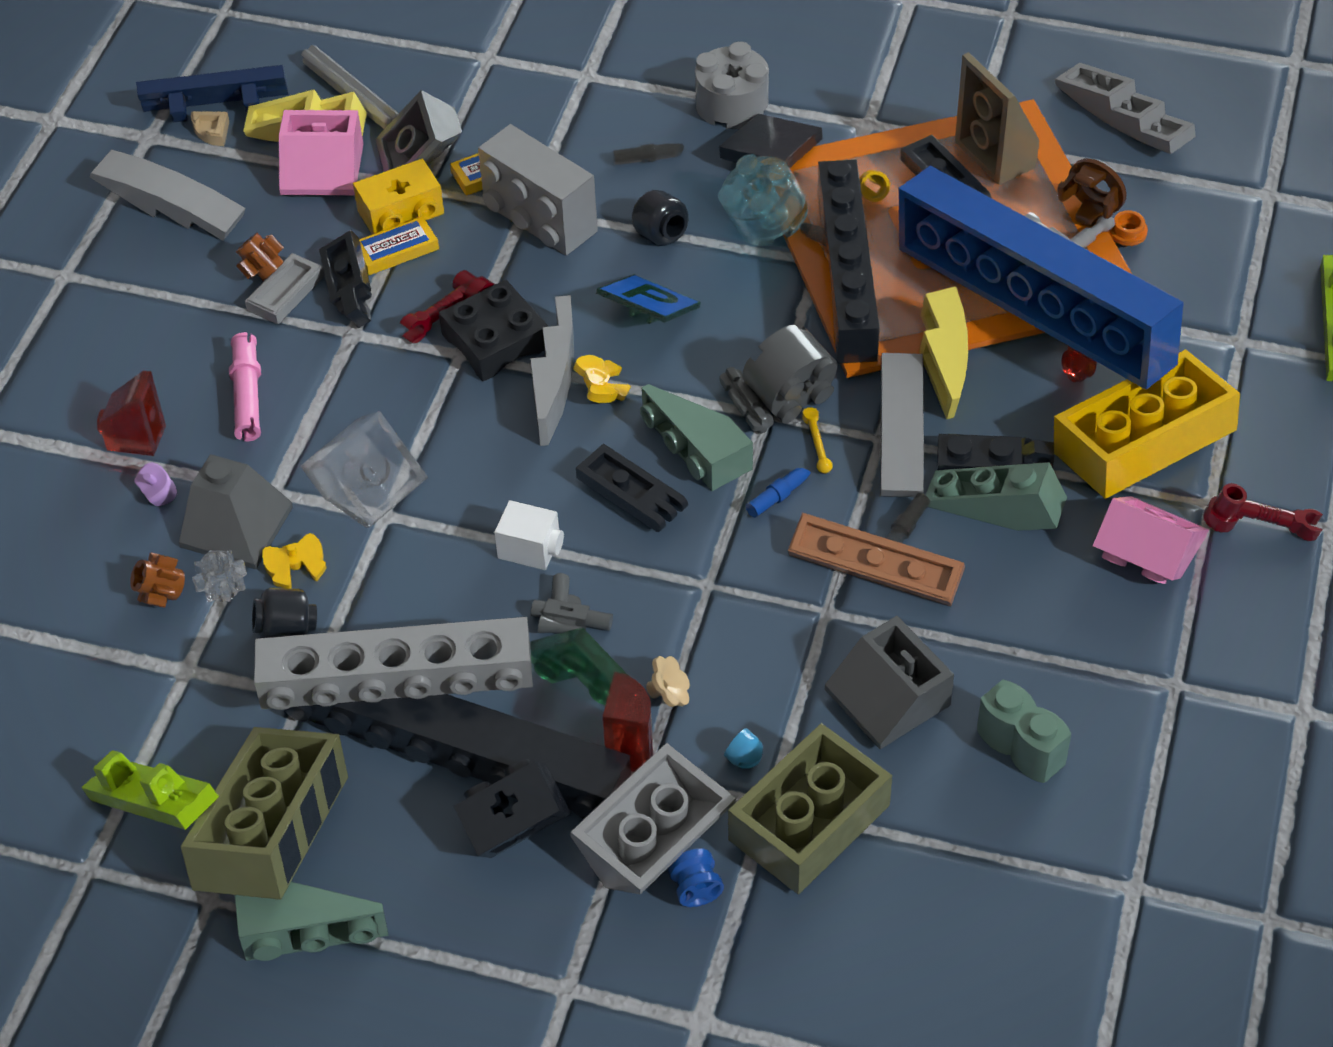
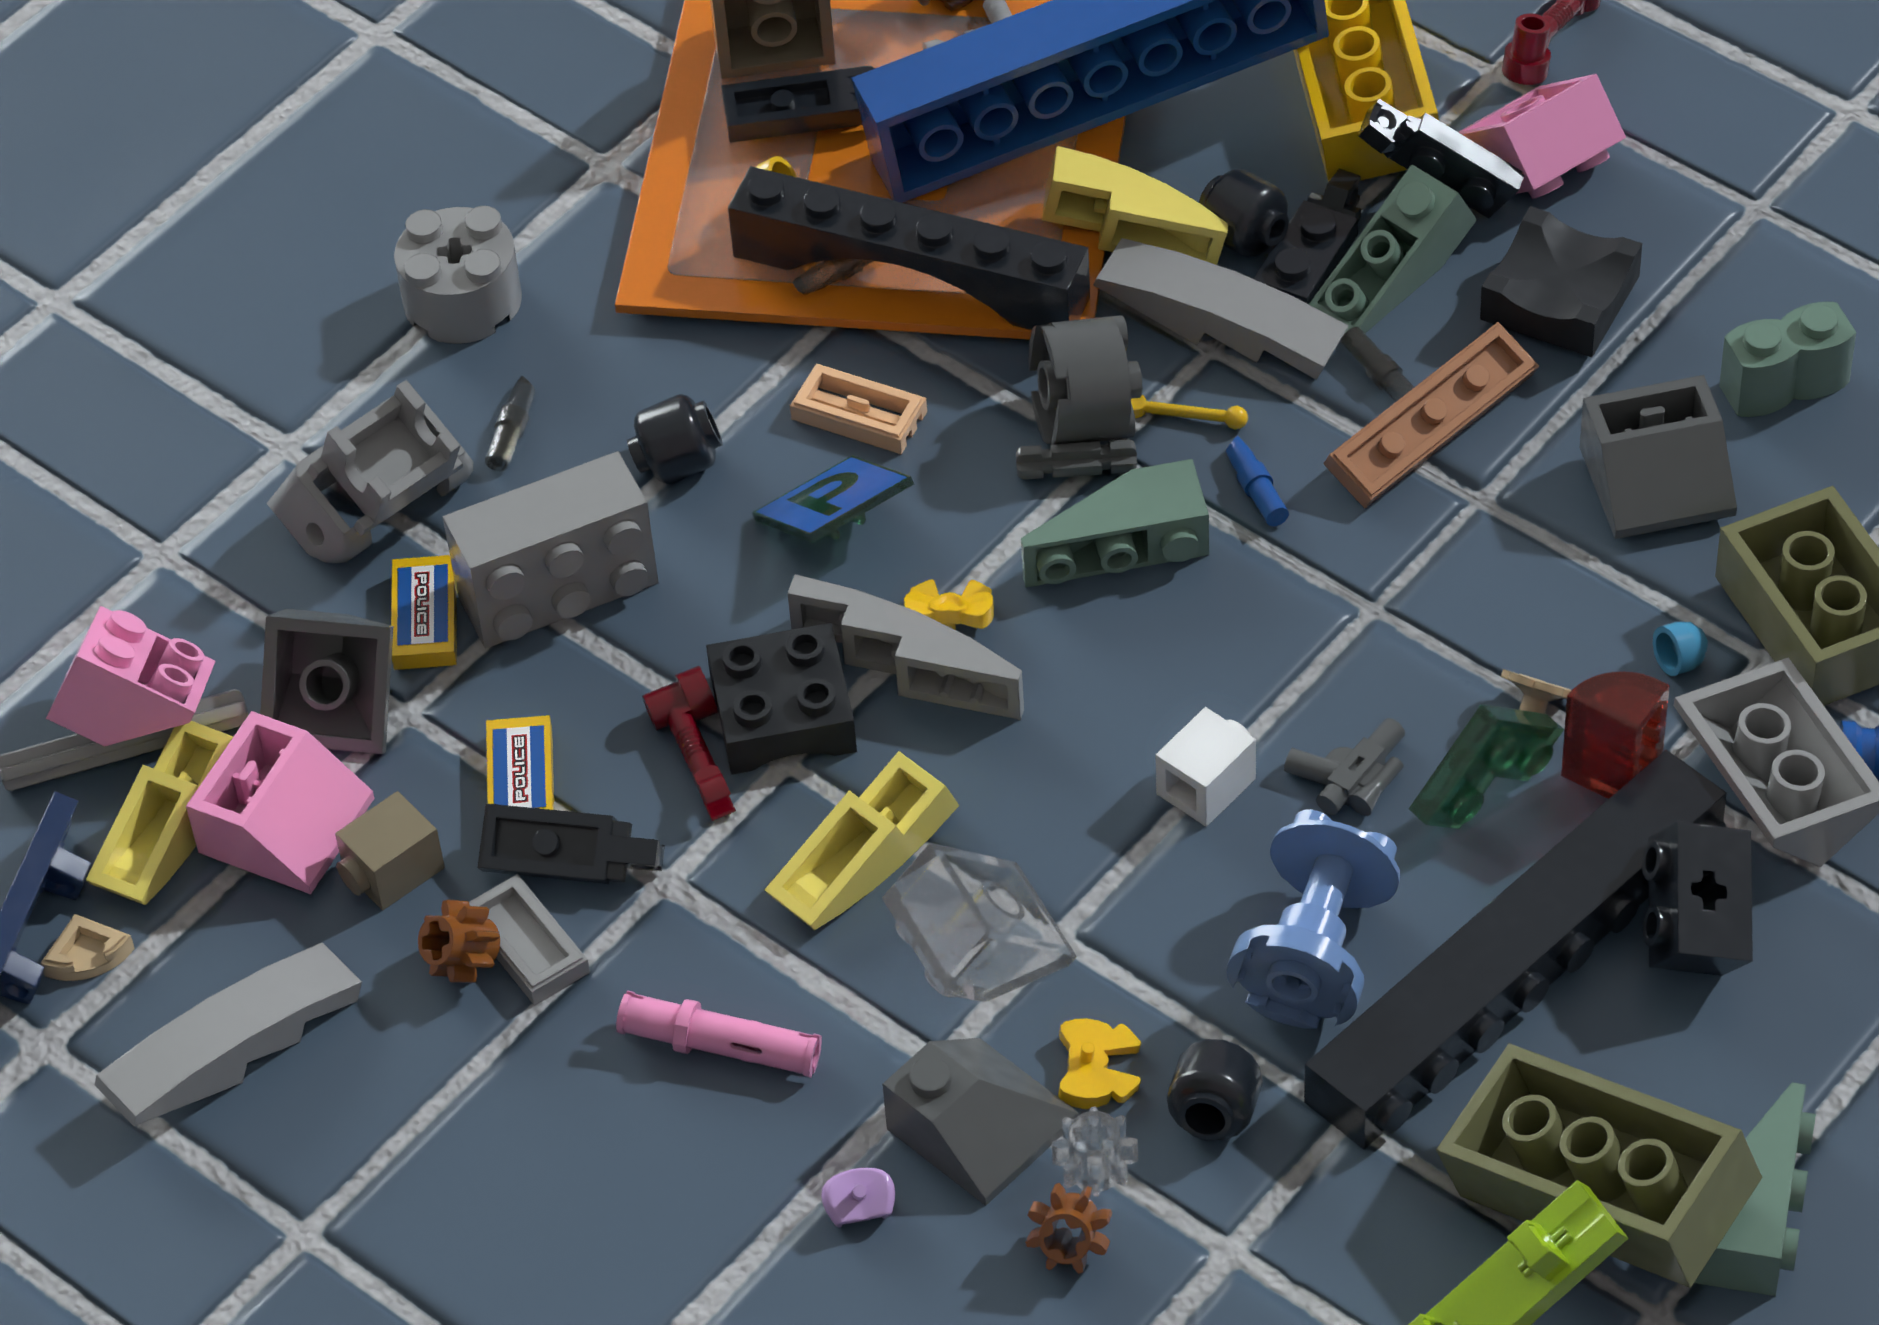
camera: 65 degrees left, 0 degrees up
clear red slope [97,370,166,456] -> none
light grey brick [254,617,533,710] -> none
yellow brick [353,158,444,234] -> none
black hinge [576,443,688,532] -> none
clear light blue brick [718,154,808,246] -> none
black tile [719,114,823,173] -> none
clear red plate [1061,346,1097,382] -> none
none -> bright pink slope [46,606,216,747]
none -> light grey piece [266,379,474,563]
none -> dark tan brick [335,791,445,911]
none -> light yellow slope [765,751,960,930]
none -> light nougat tile [790,363,927,455]
none -> black head [1199,169,1289,257]
none -> medium blue piece [1227,810,1400,1029]
none -> black hinge [1358,99,1524,218]
none -> black brick [1480,206,1642,357]

